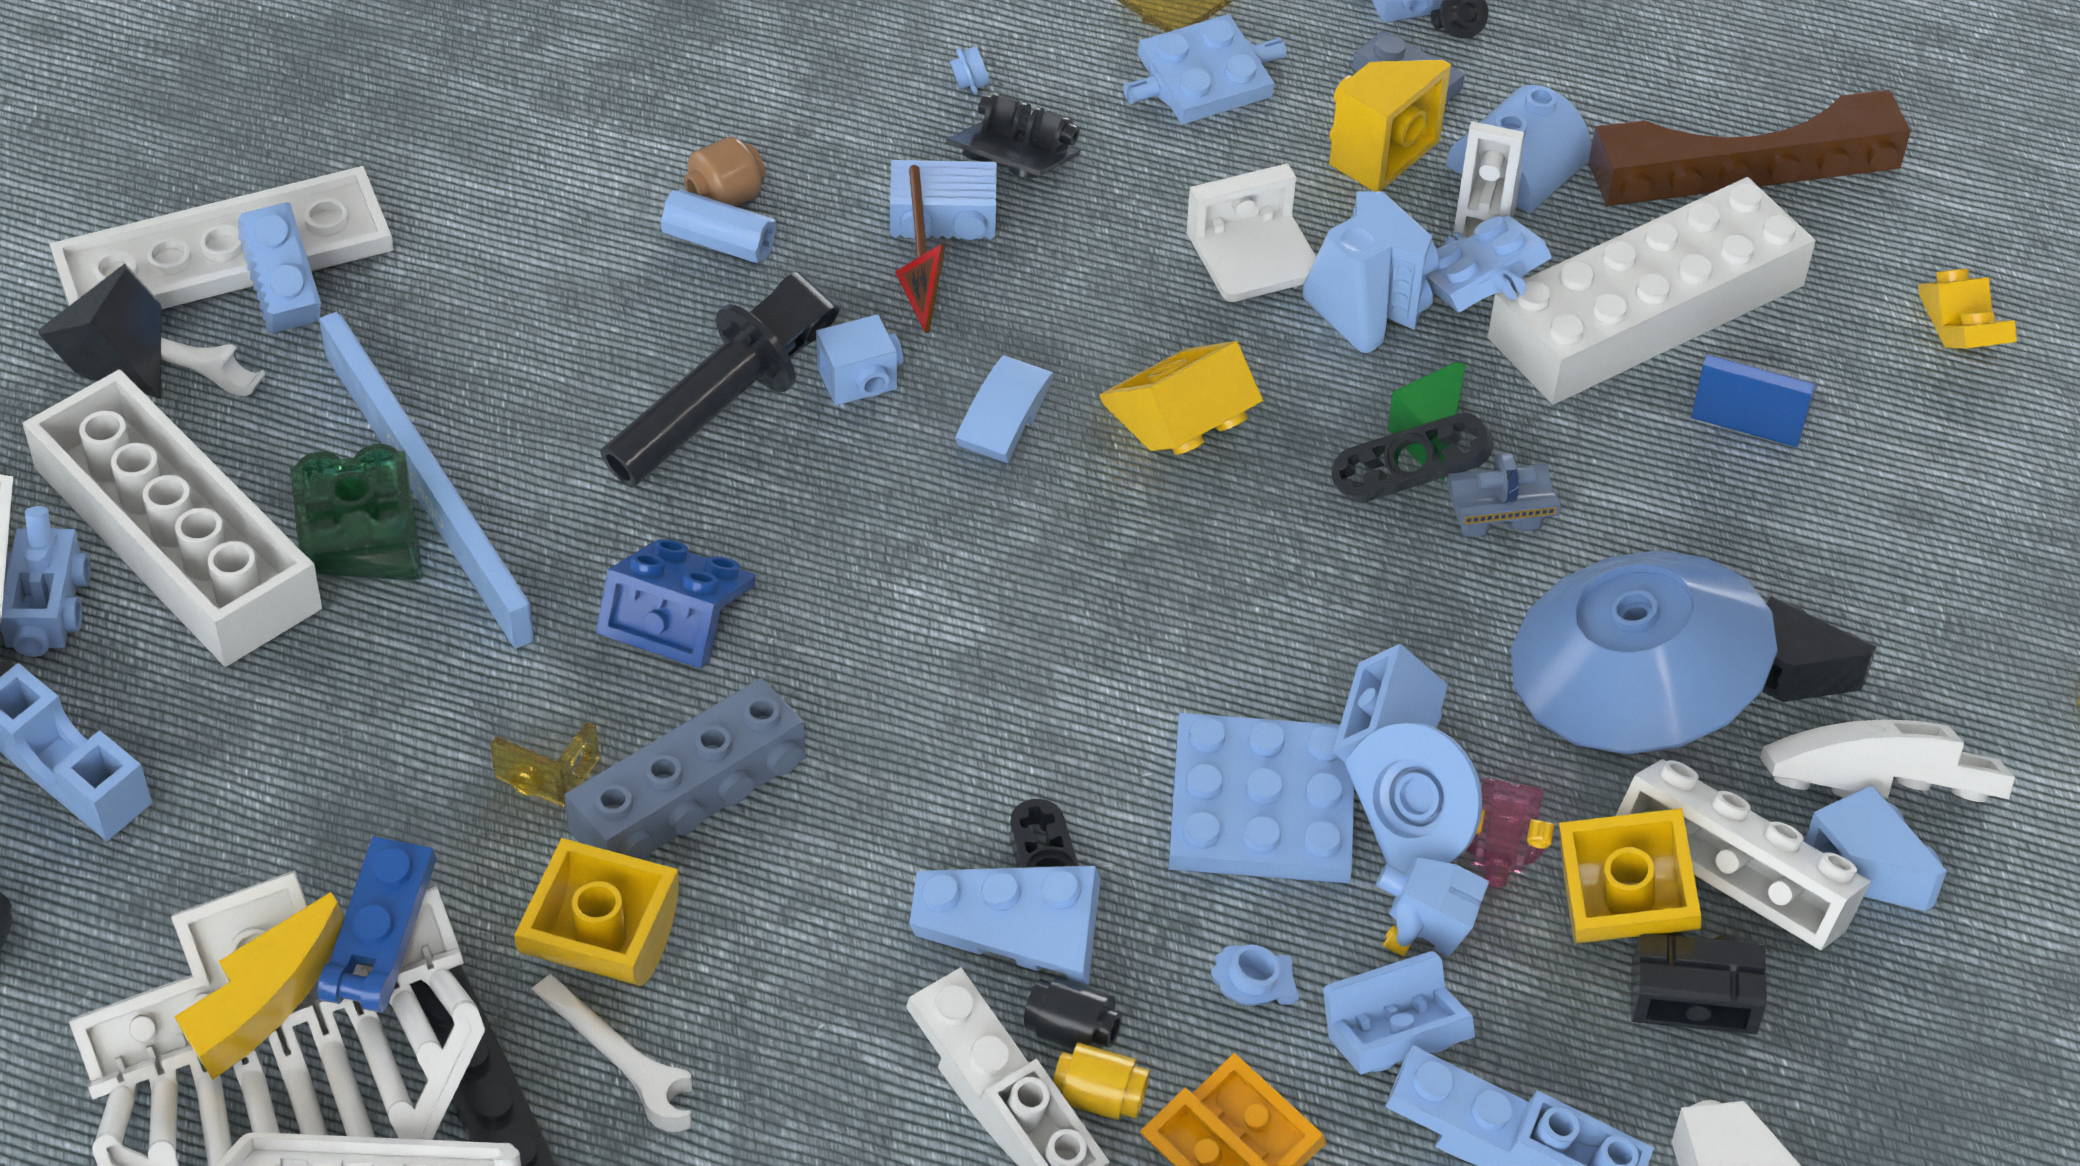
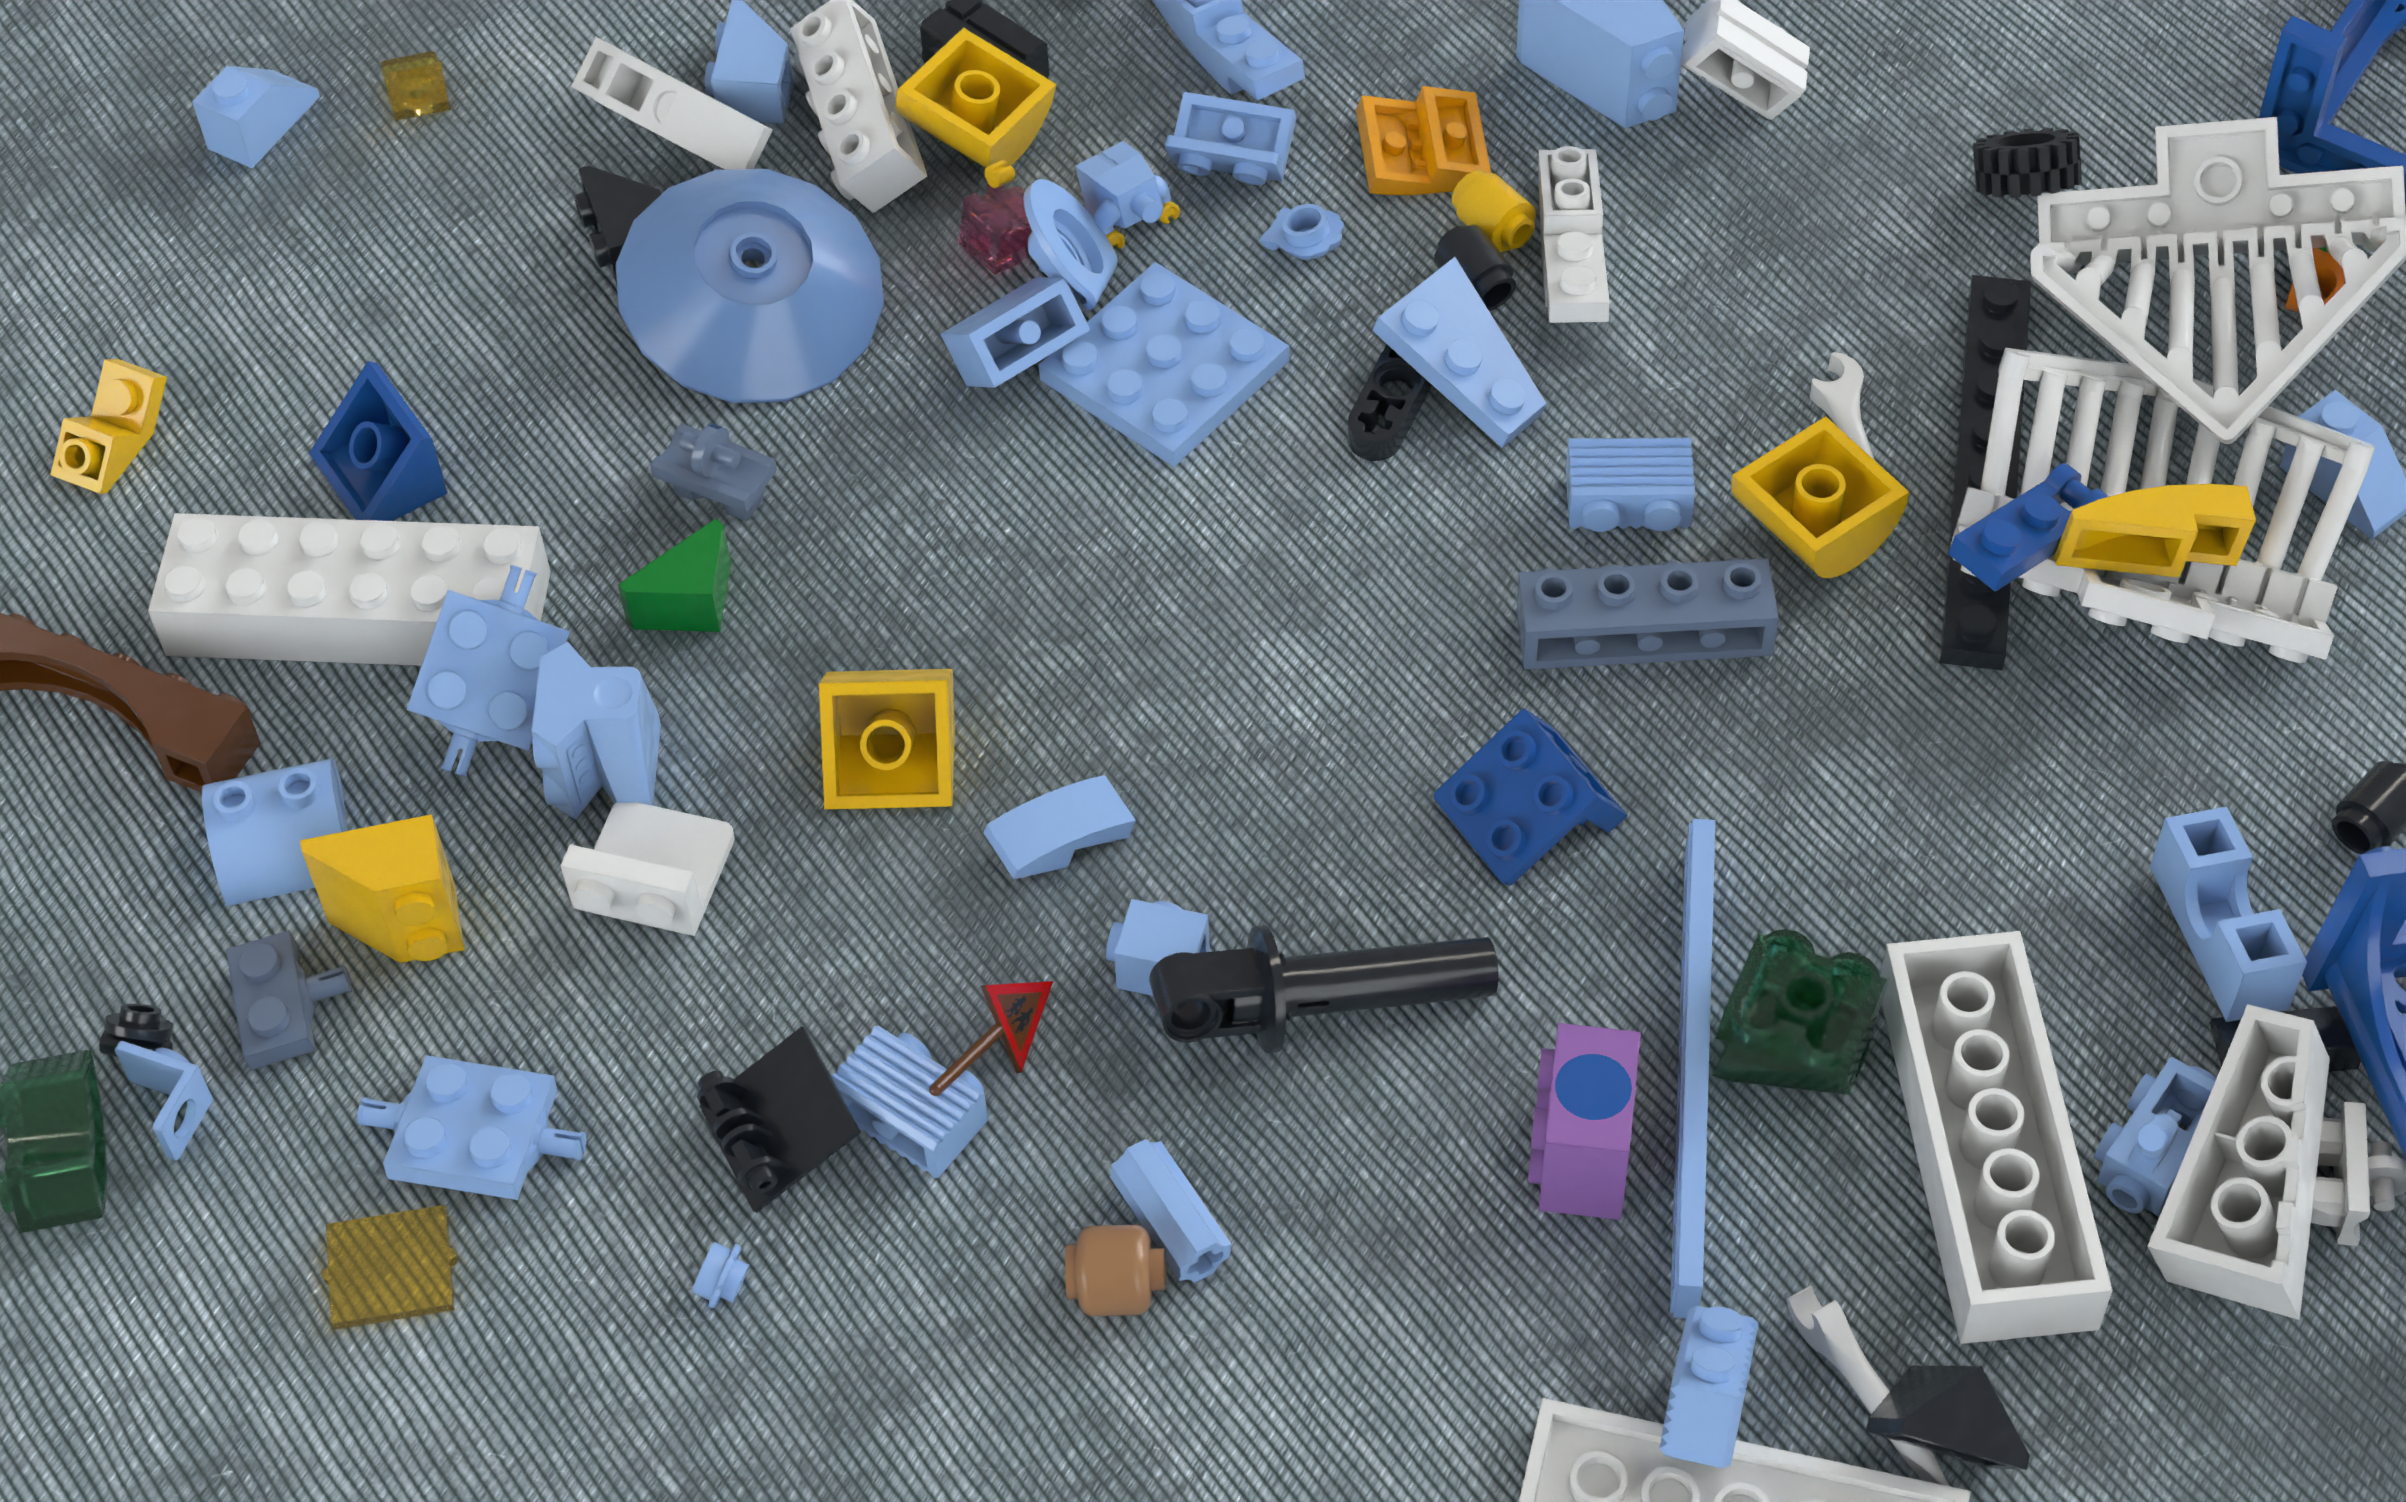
camera: 140 degrees left, 5 degrees up
clear yellow bracket [490,721,599,807] -> none
black beam [1332,413,1494,502] -> none
white slope [1453,121,1524,240] -> none
none -> medium lavender brick [1528,1023,1641,1220]
none -> light blue brick [1566,438,1695,532]

